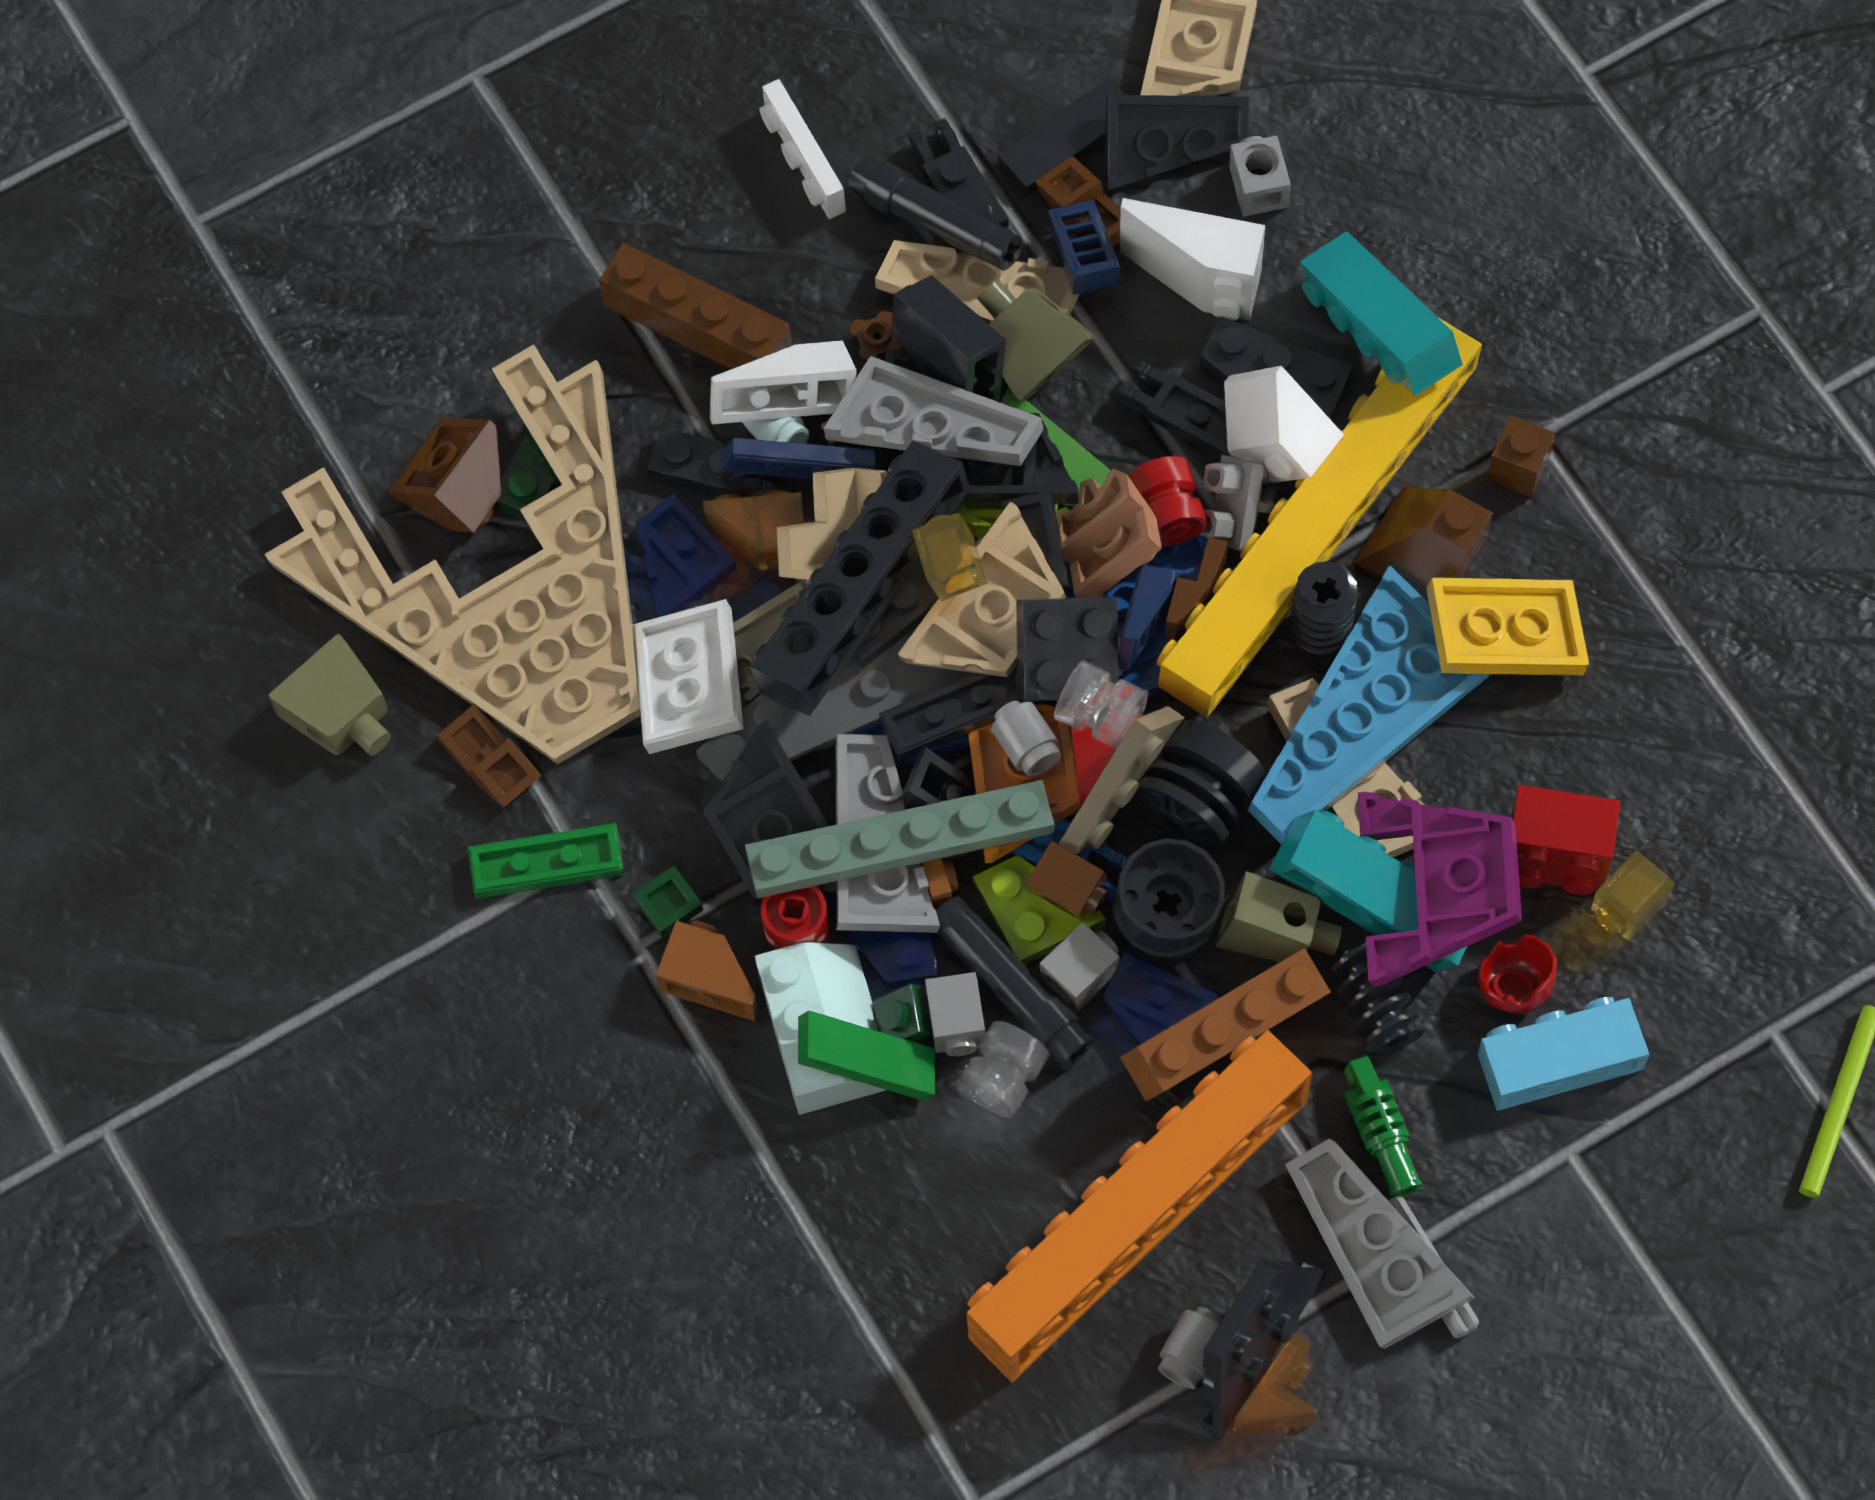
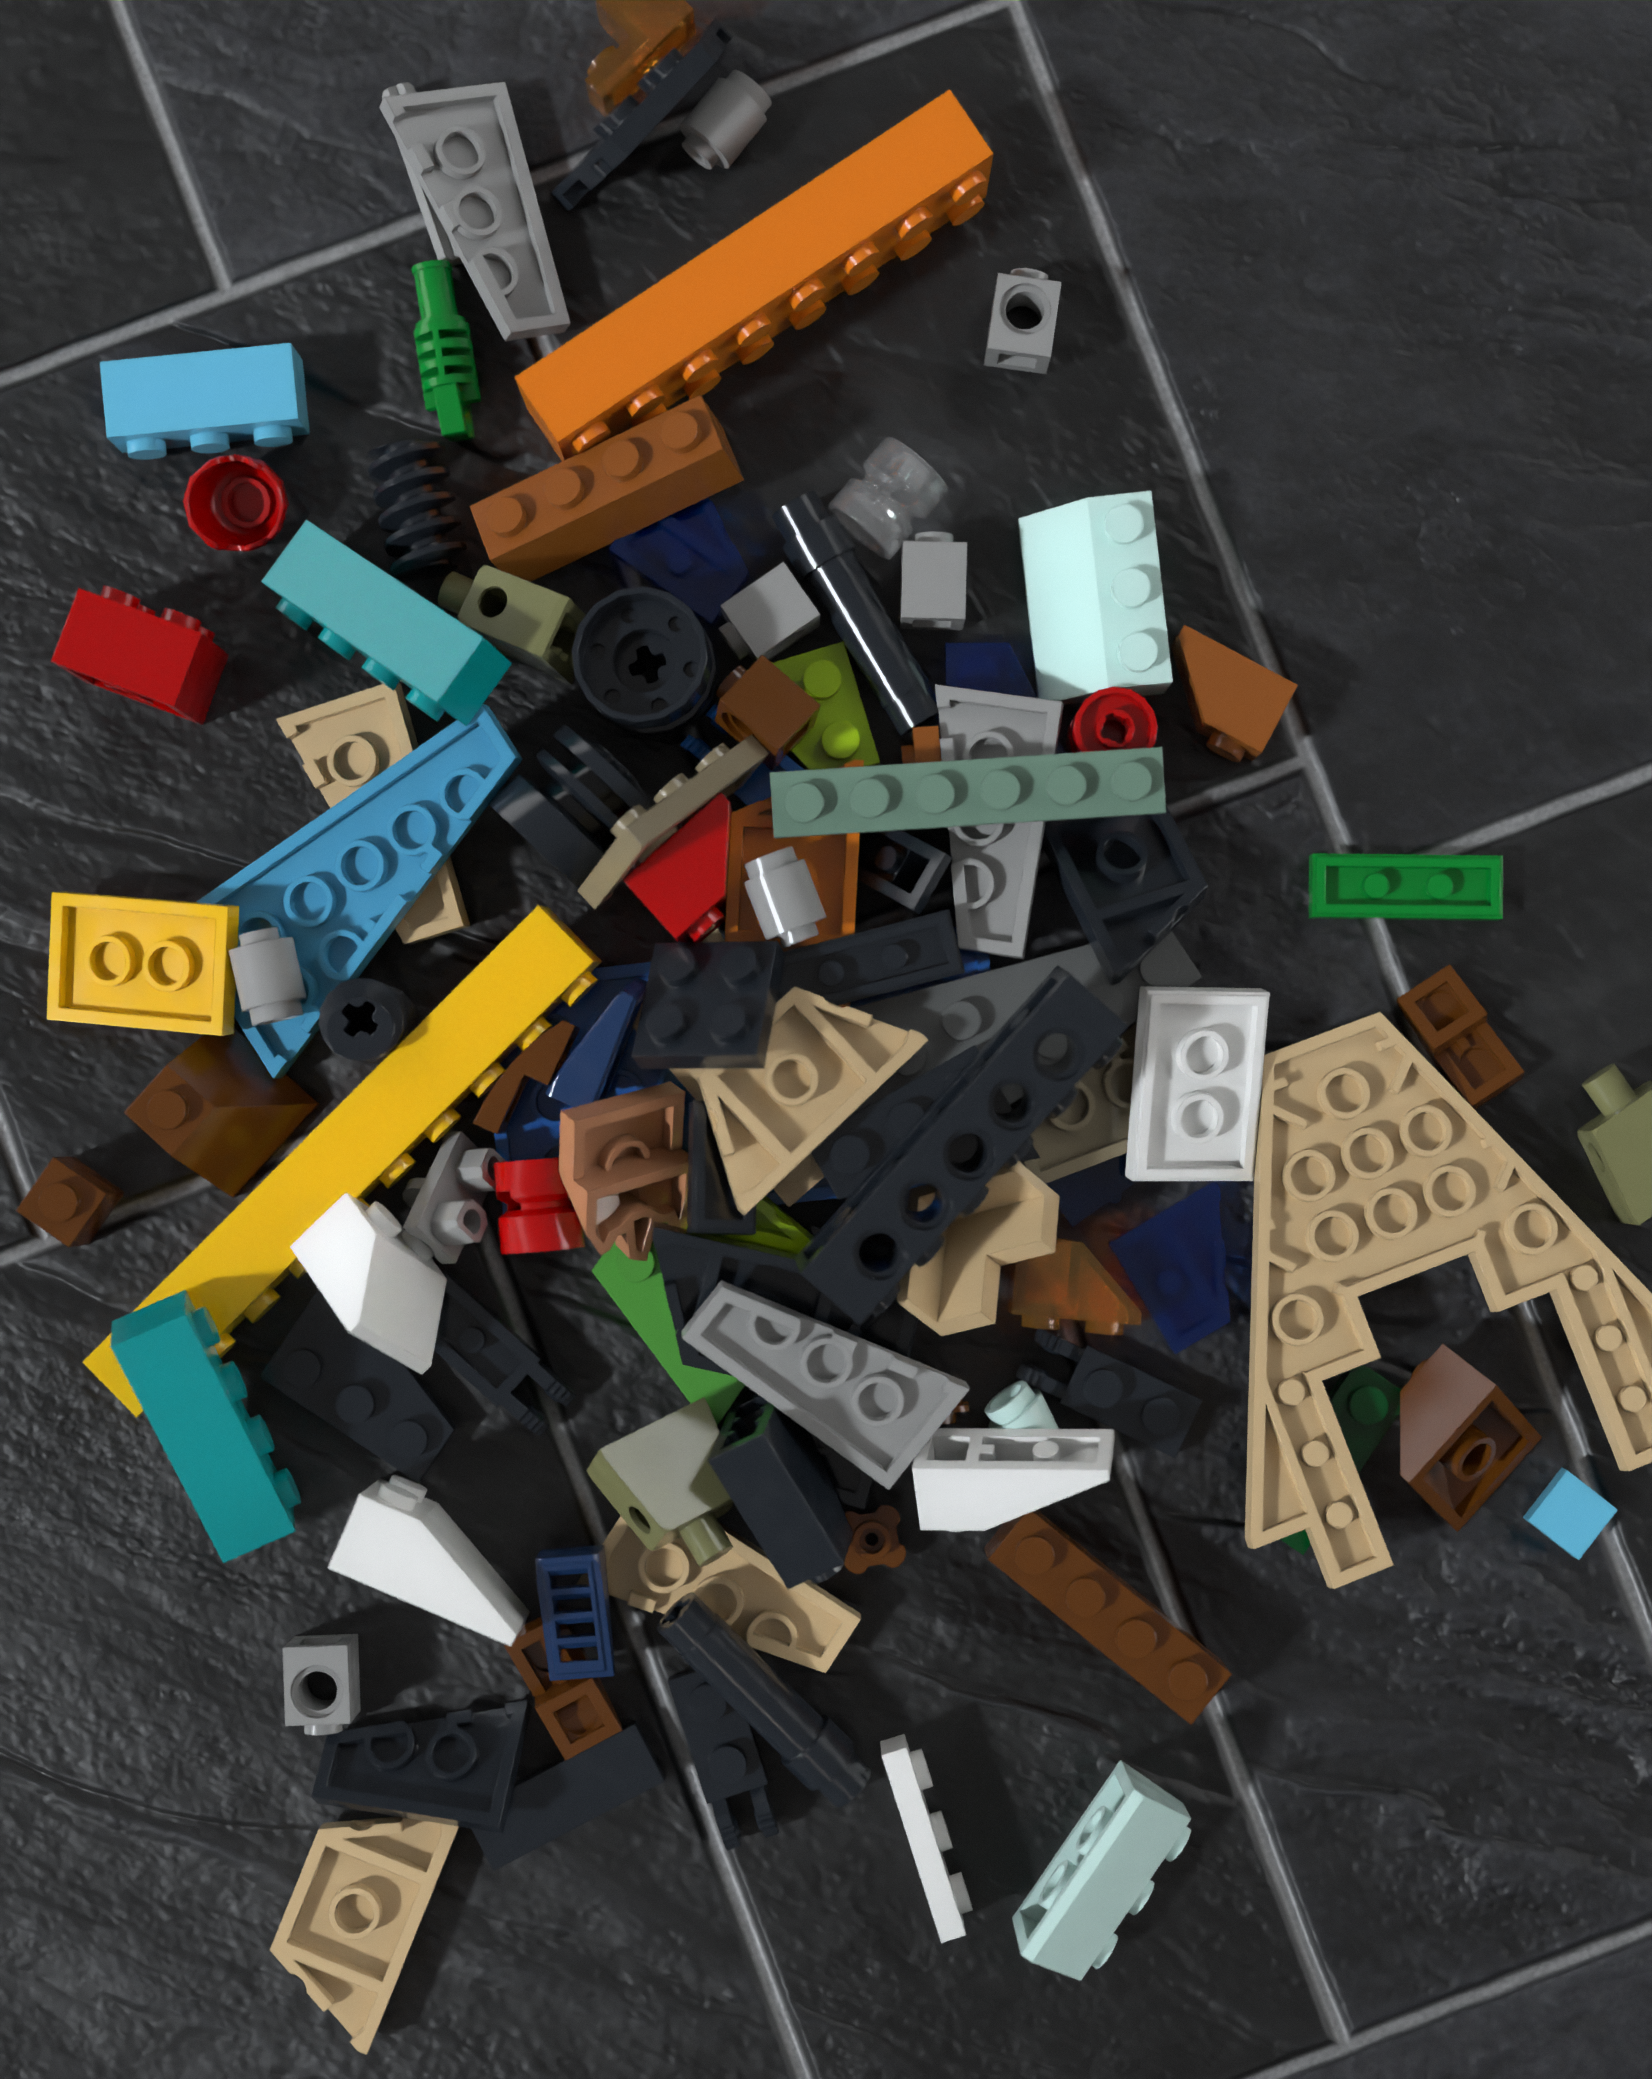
camera: 175 degrees left, 20 degrees up
dark green plate [632,866,704,938] -> none
dark blue tile [721,438,875,479] -> none
green tile [798,1010,935,1101] -> none
dark green plate [873,984,933,1042] -> none
clear yellow brick [912,512,988,601] -> none
clear wheel [1054,660,1148,749] -> none
magenta wing [1358,792,1522,987] -> none
clear yellow brick [1591,850,1675,941] -> none
none -> light grey brick [229,927,307,1026]
none -> light grey brick [984,268,1061,374]
none -> light aqua slope [1012,1760,1191,1981]
none -> medium azure tile [1523,1467,1618,1560]

